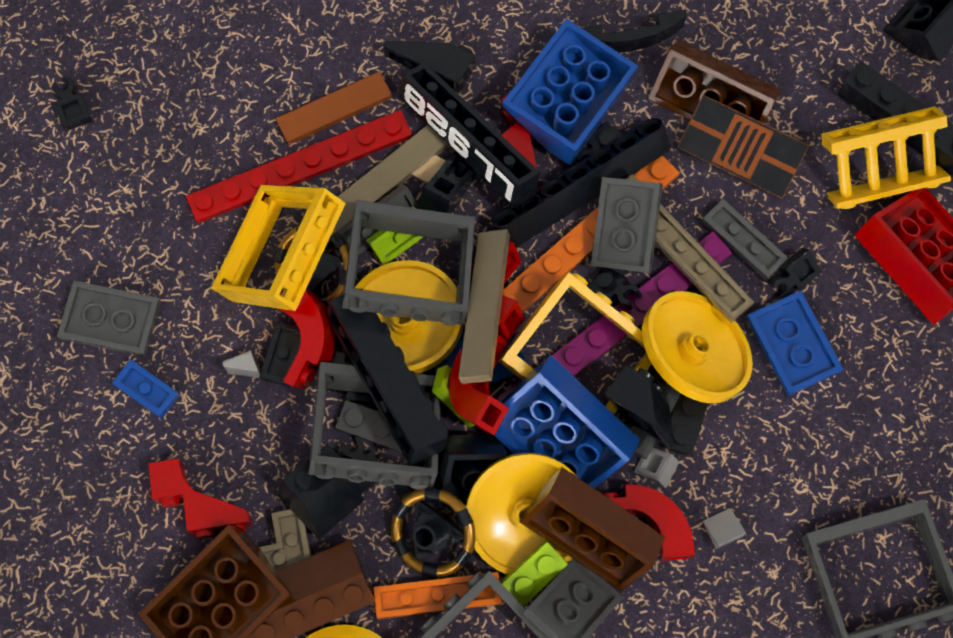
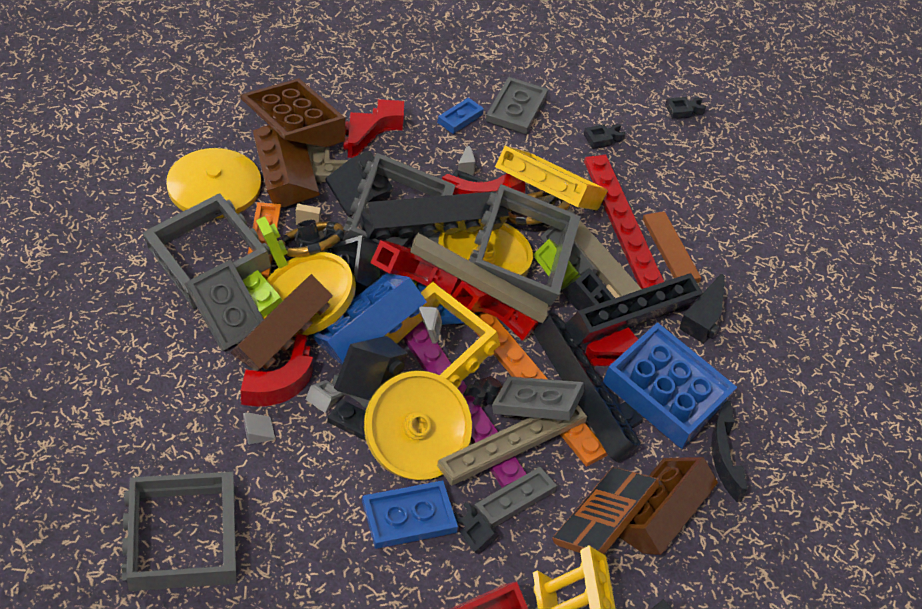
camera: 90 degrees right, 25 degrees down
none -> lime plate [256,216,288,269]
none -> tan tile [296,204,321,225]
none -> light grey slope [419,307,442,344]
none -> black plate [584,124,626,149]

